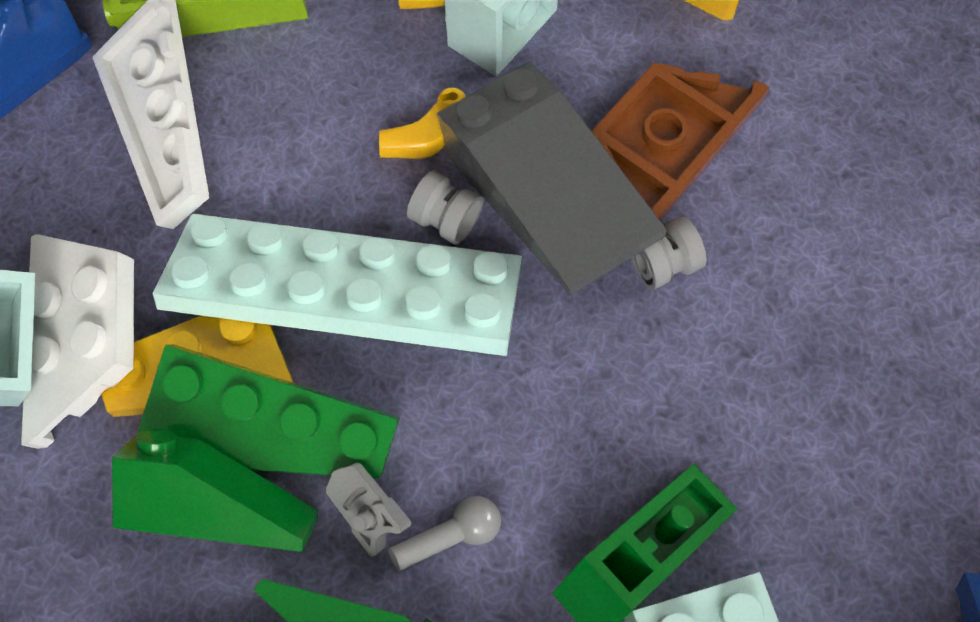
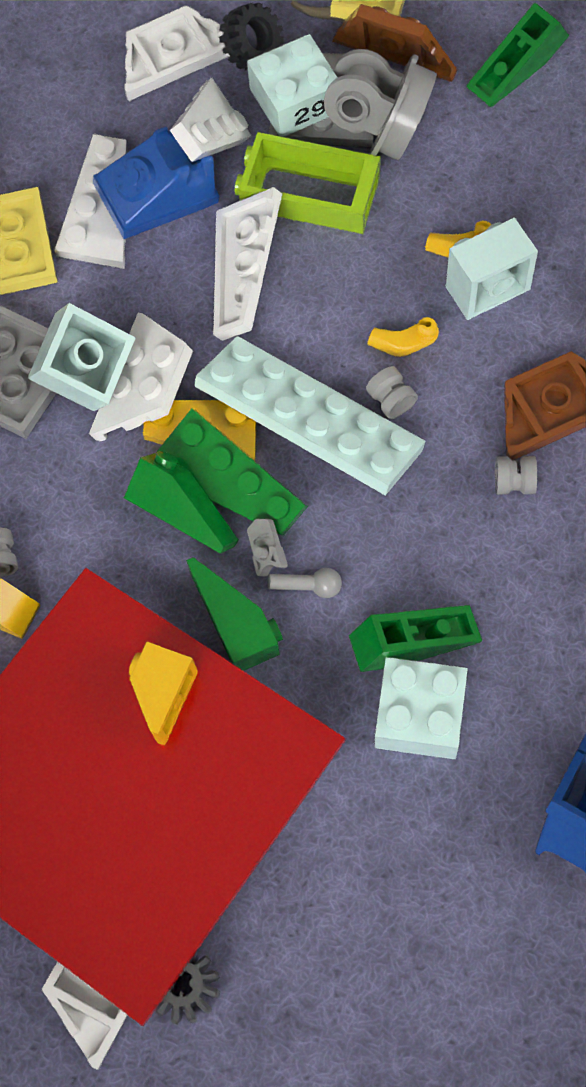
camera: 30 degrees right, 0 degrees up
dark grey slope [437,62,666,296] -> none

